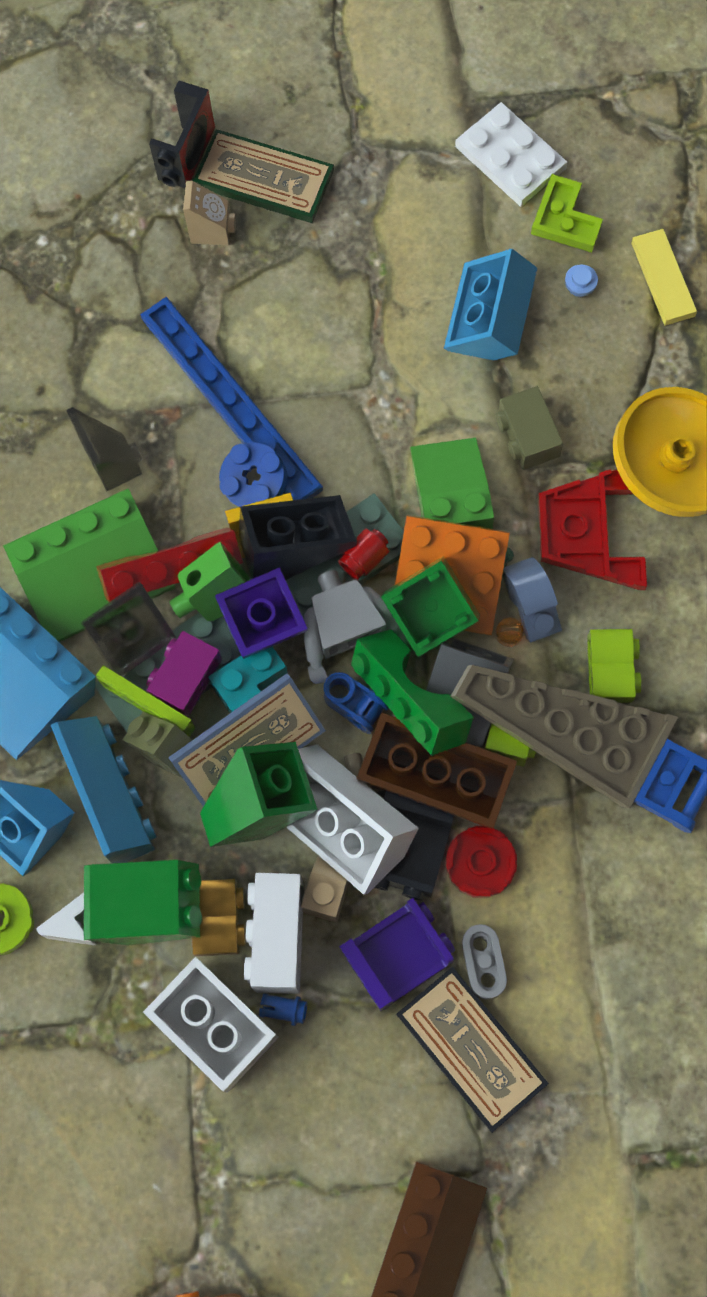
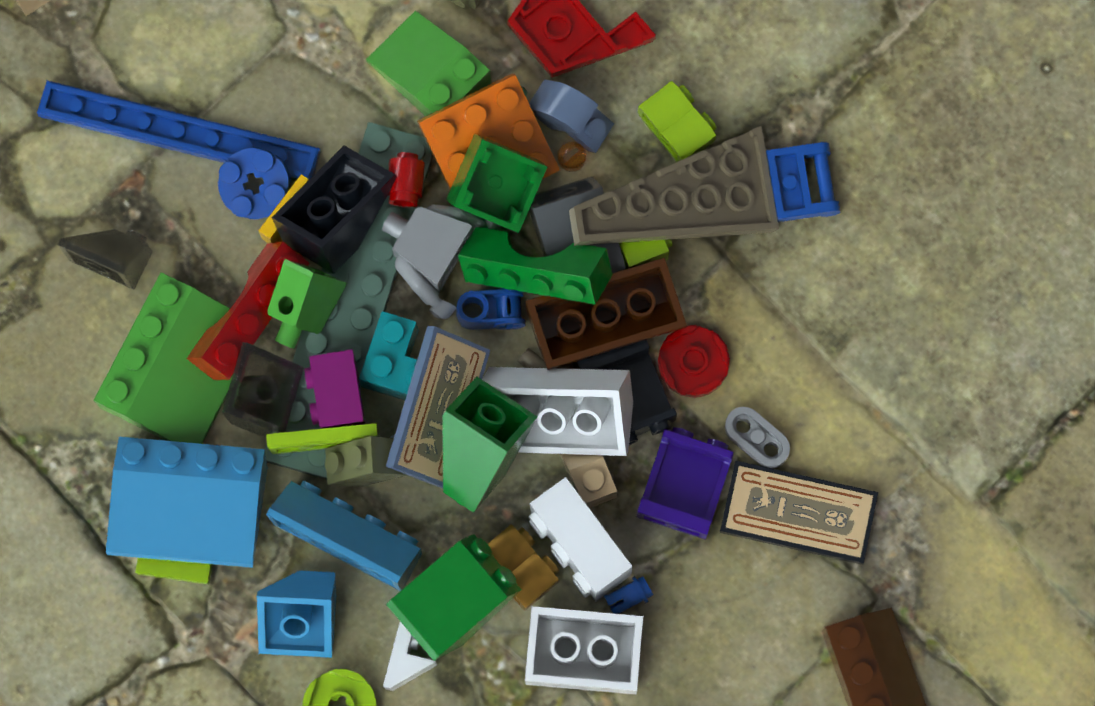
camera: 40 degrees left, 5 degrees up
dark purple slope [215,568,308,659] -> none

